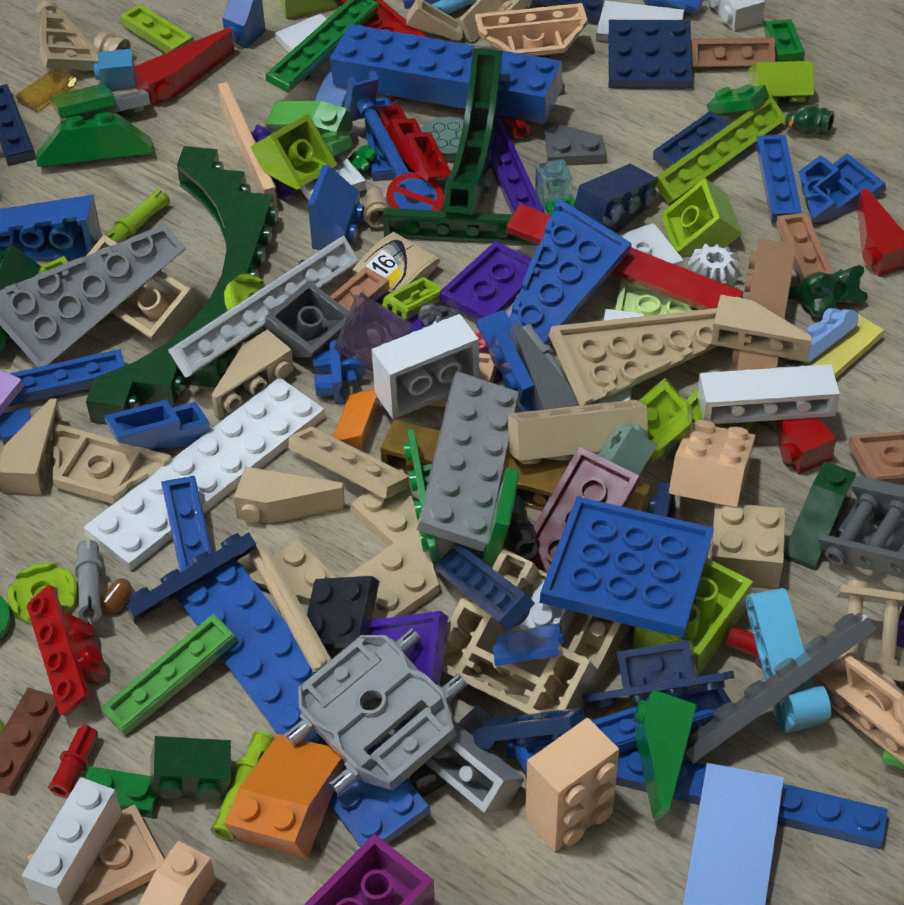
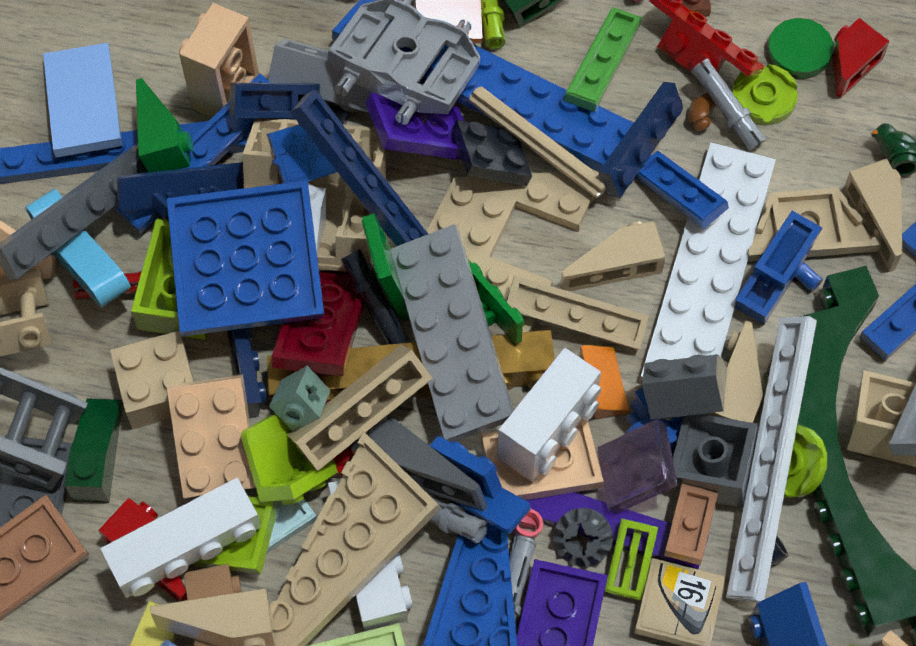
camera: 155 degrees right, 15 degrees up
none -> dark grey slope [642,354,727,420]

